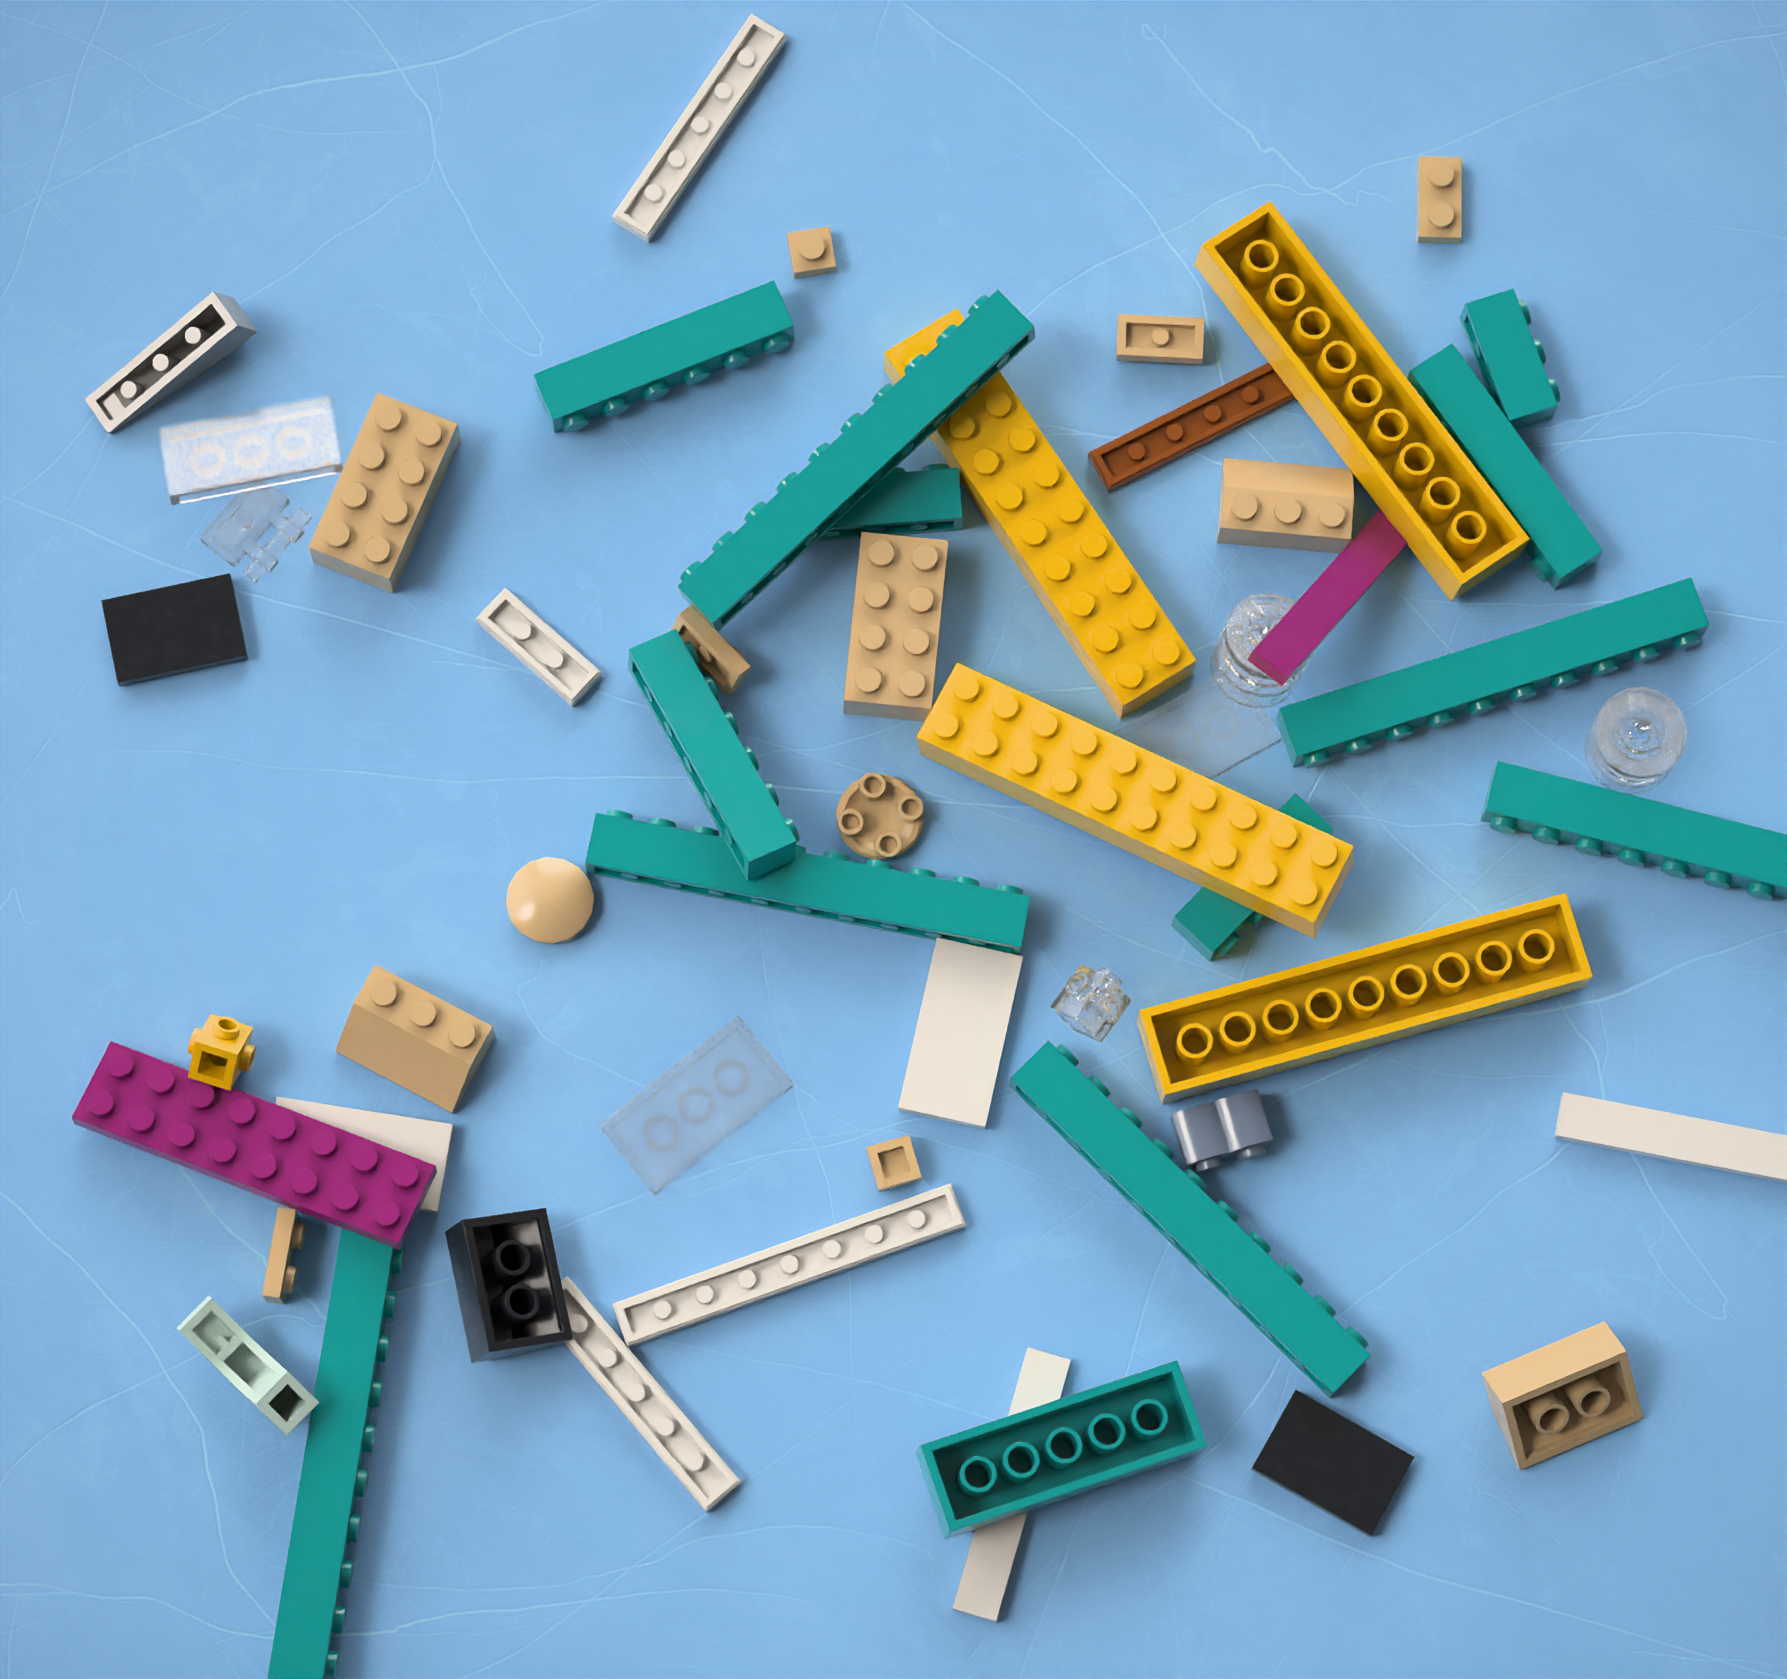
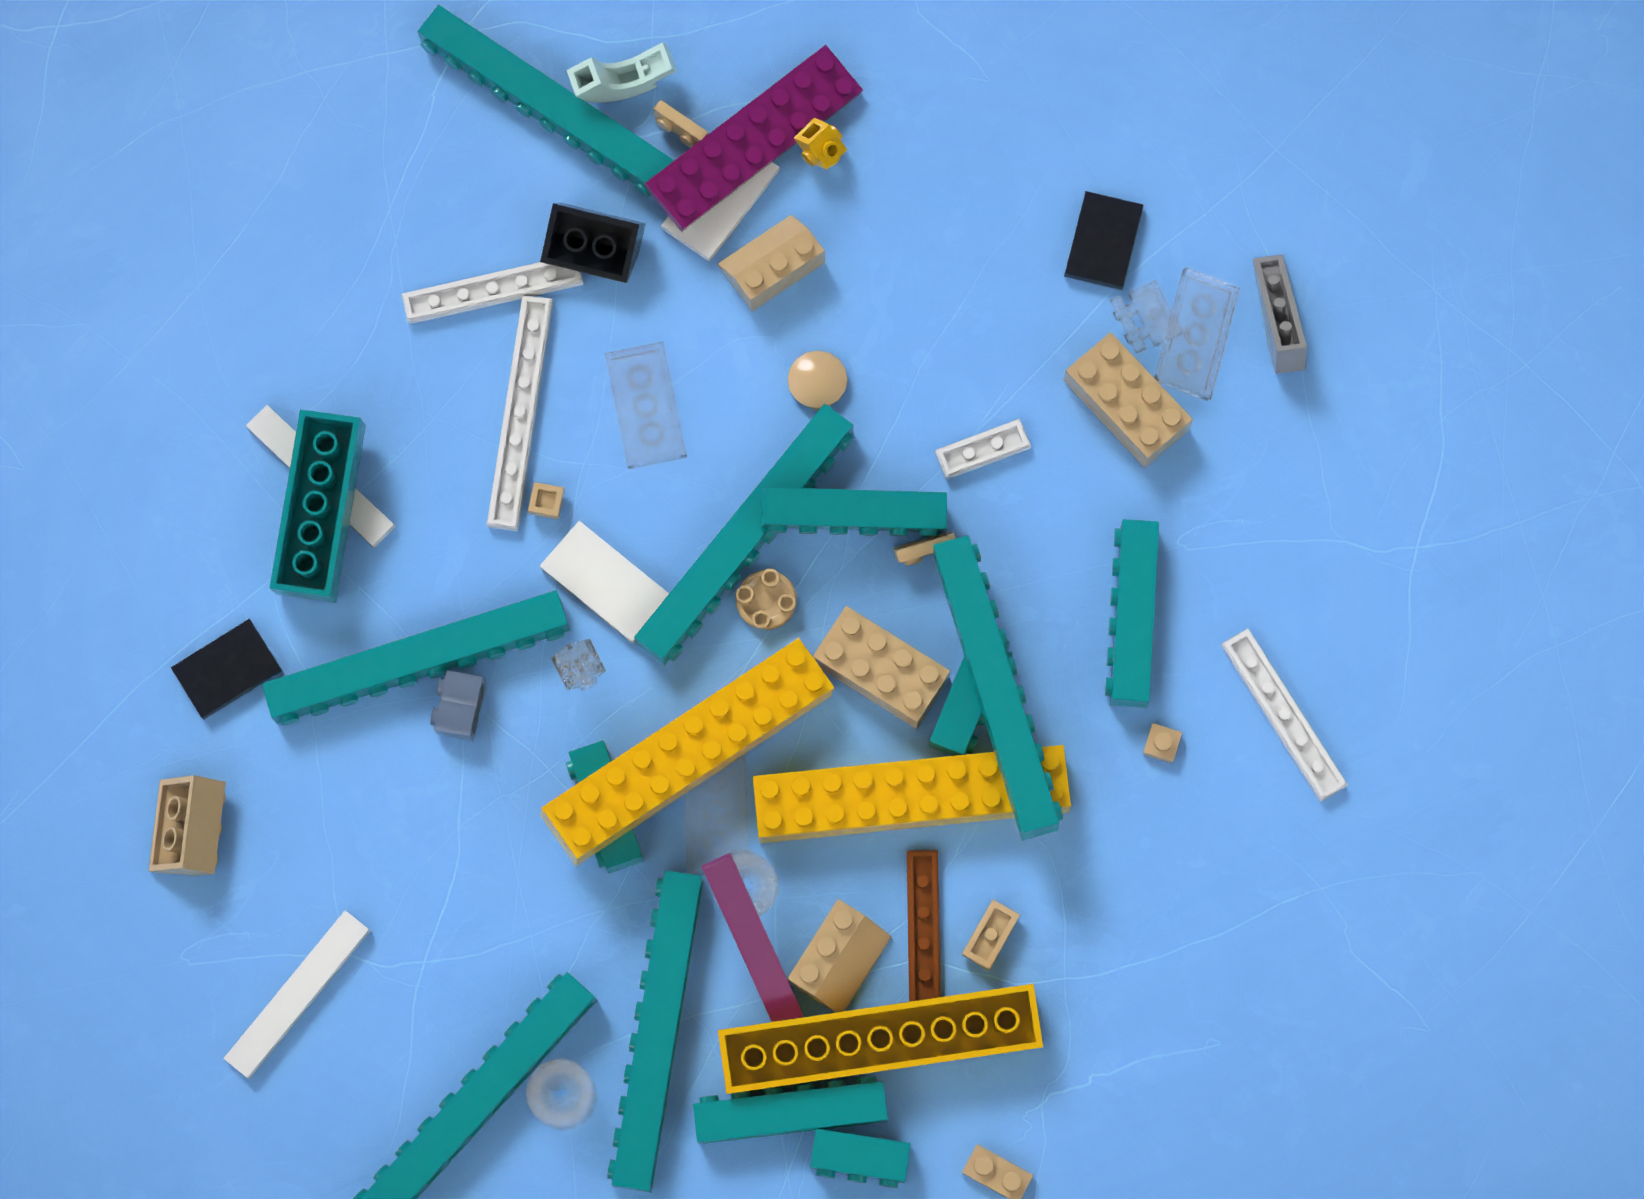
camera: 125 degrees right, 0 degrees up
yellow brick [1136,893,1593,1105] -> none

